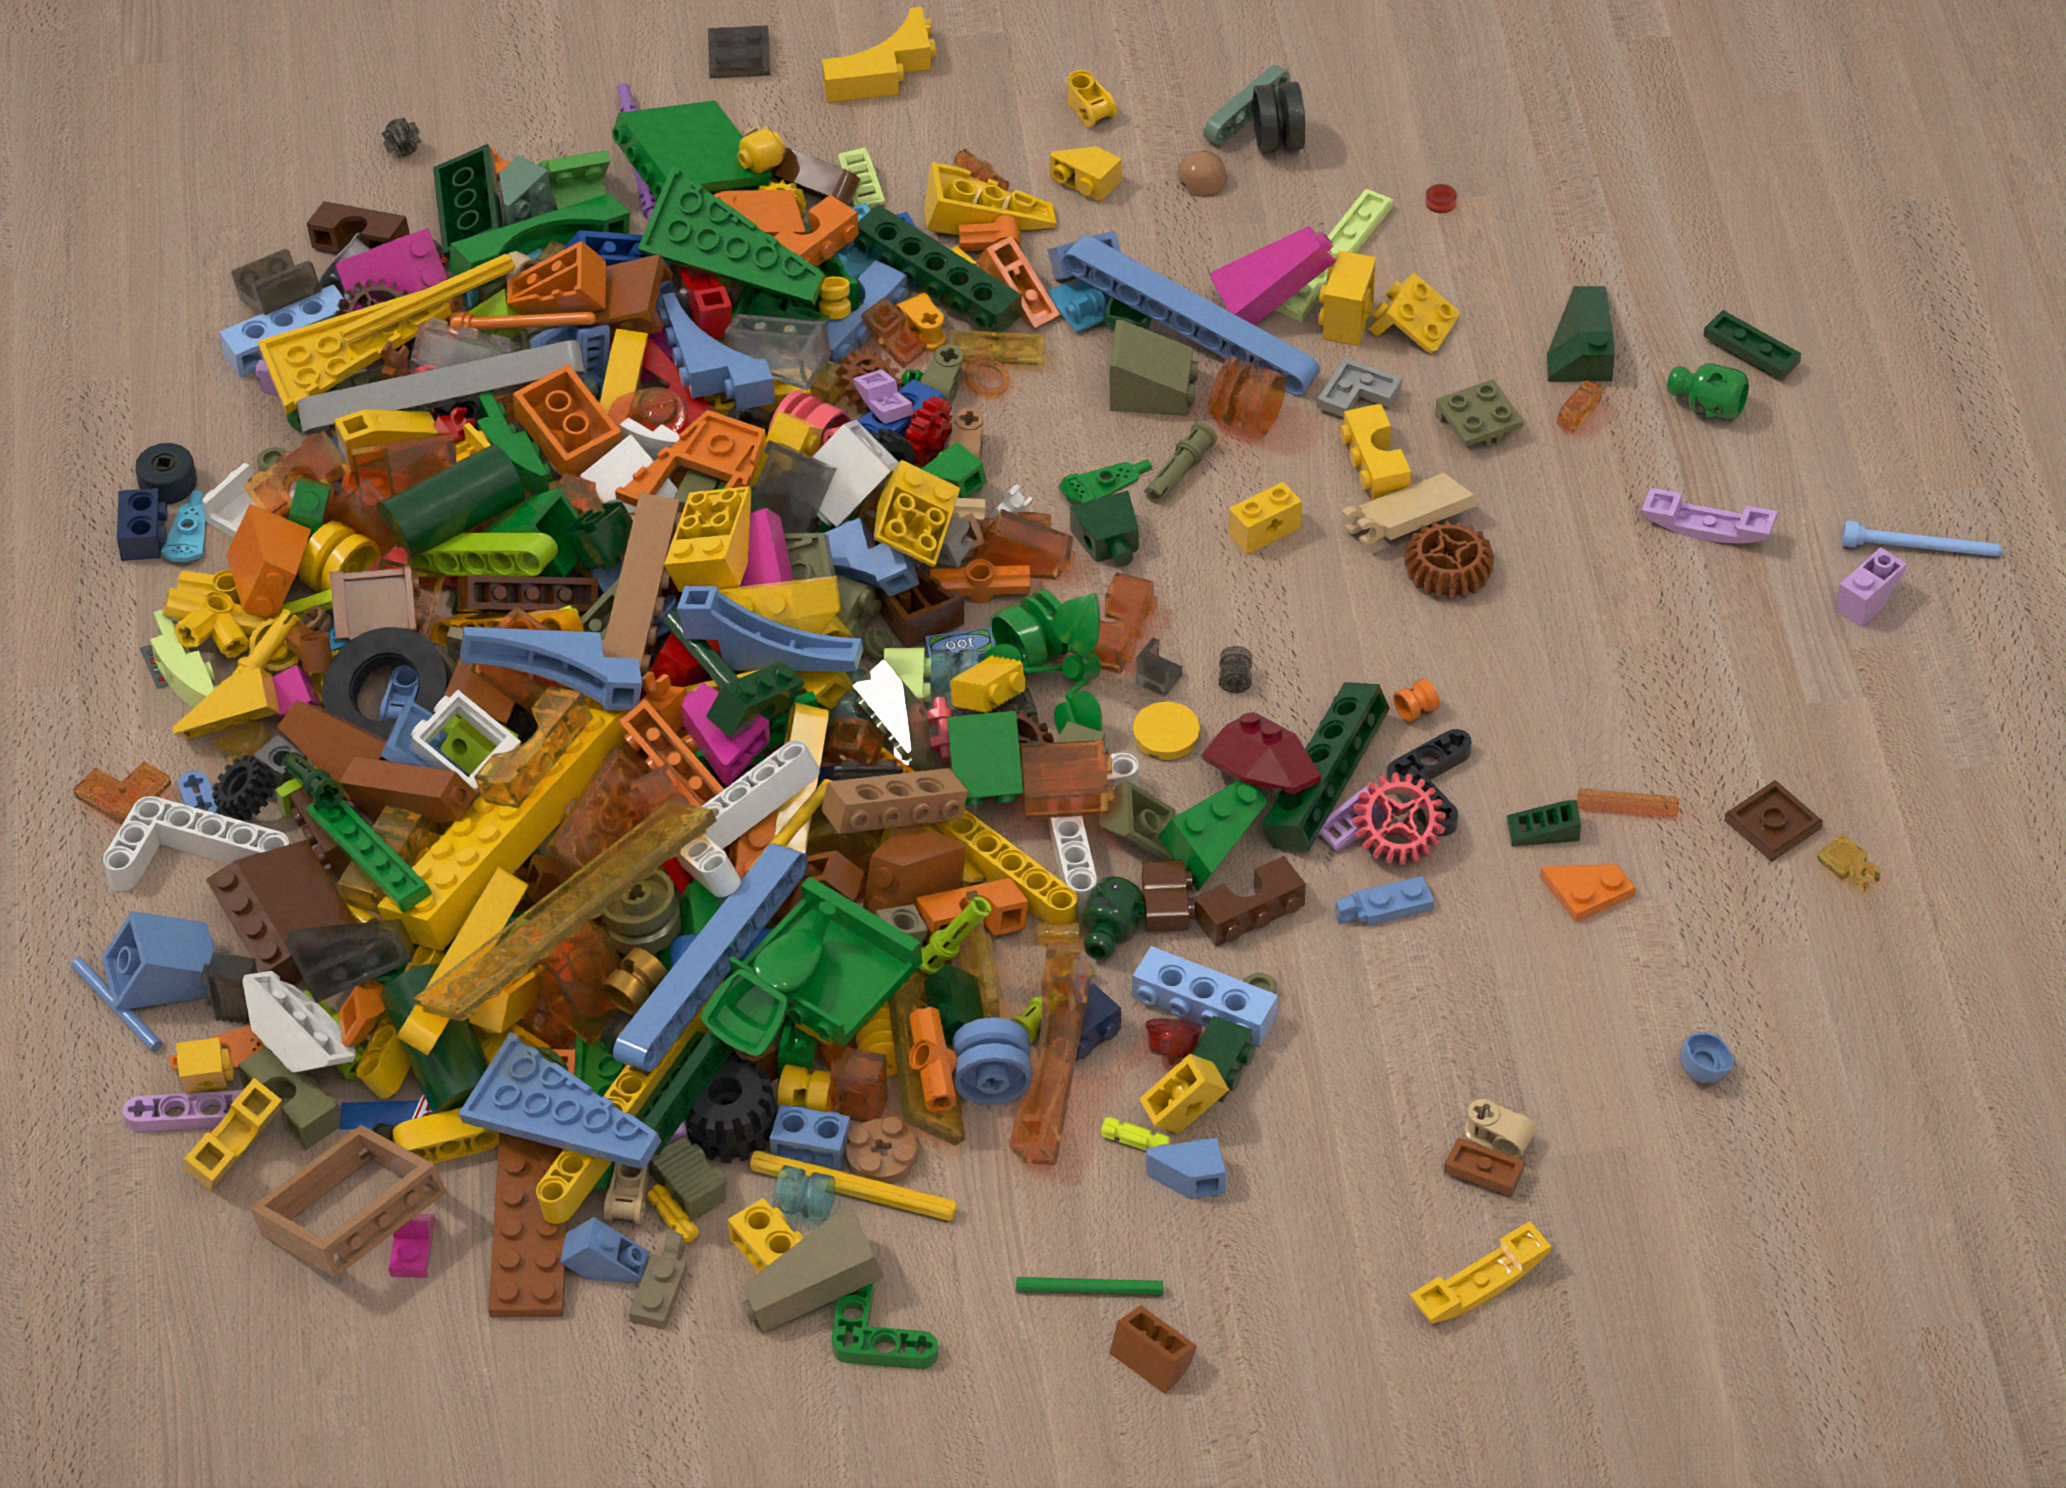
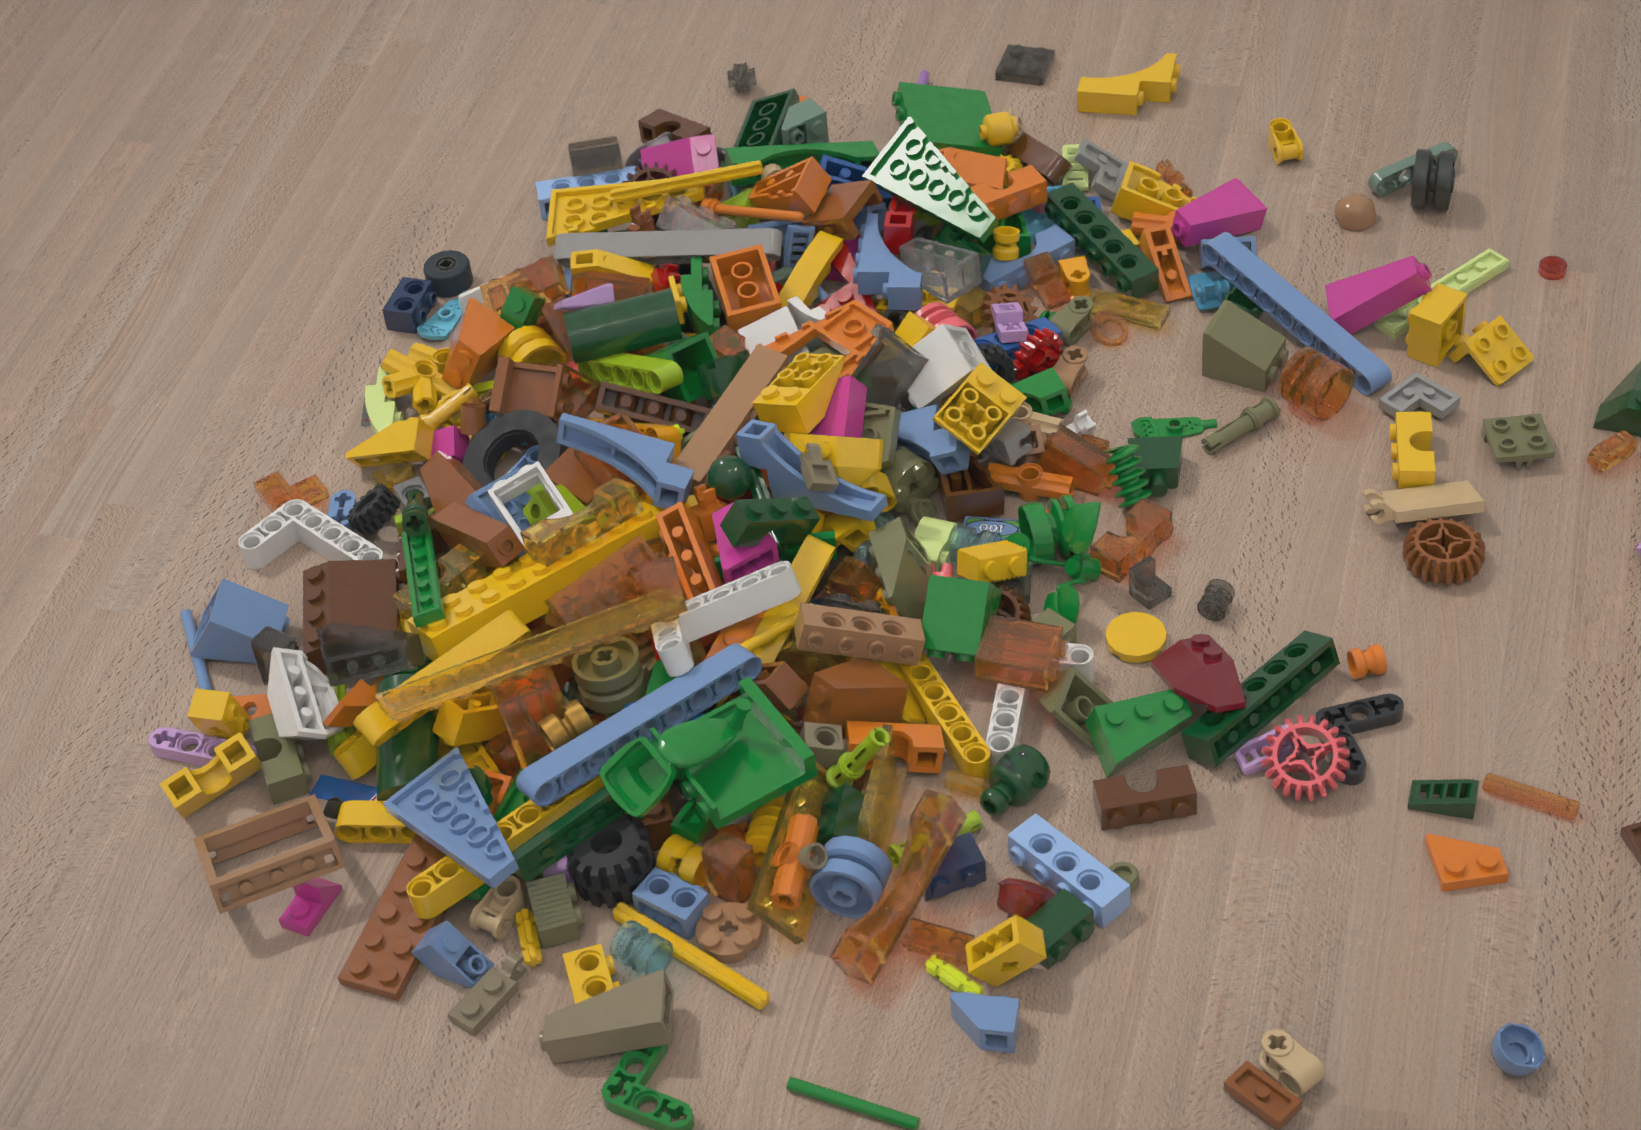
camera: 25 degrees right, 5 degrees down
bright green piece [539,150,610,210] -> none
clear orange piece [608,387,686,432] -> none
yellow slope [1050,146,1122,202] -> none
reddish brown brick [1142,860,1195,932] -> none
yellow brick [1228,481,1302,554] -> none
medium blue hinge [1335,875,1434,926] -> none
none -> lavender slope [554,283,615,311]
none -> dark green hair [707,454,752,500]
none -> dark tan hinge [798,843,828,871]
none -> dark tan plate [799,443,839,492]
none -> clear orange hinge [903,917,975,966]
none -> light grey plate [1074,138,1128,201]
none -> green piece [1102,444,1152,508]
none -> dark pink slope [1171,178,1268,247]

